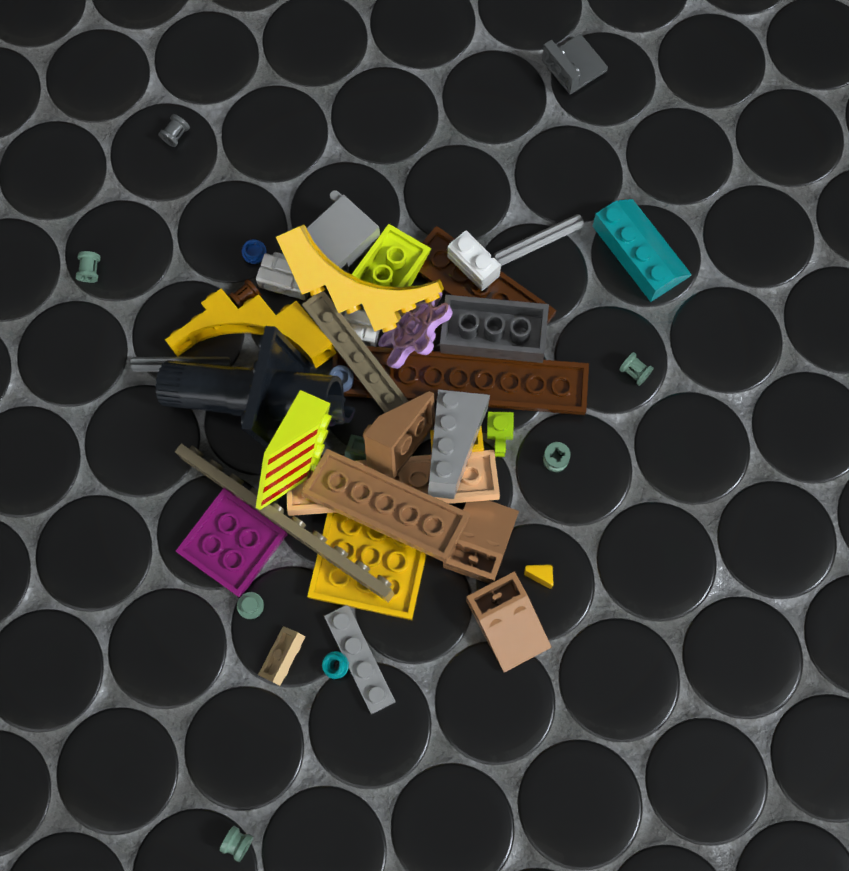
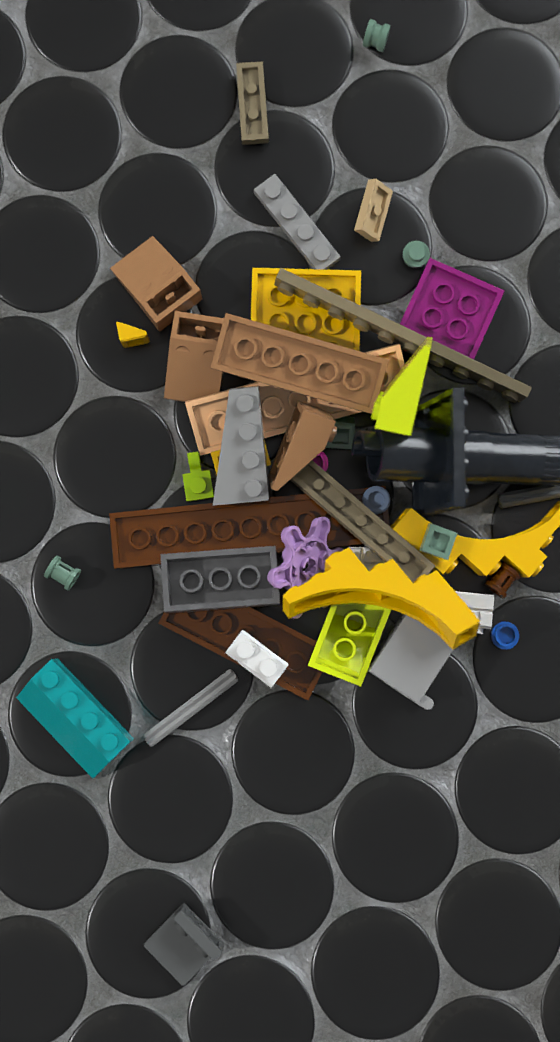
camera: 165 degrees right, 10 degrees up
teal plate [322,651,349,679] -> none
sand green wheel [543,442,570,472] -> none
none -> dark tan plate [236,61,269,145]
none -> sand green plate [419,523,457,560]

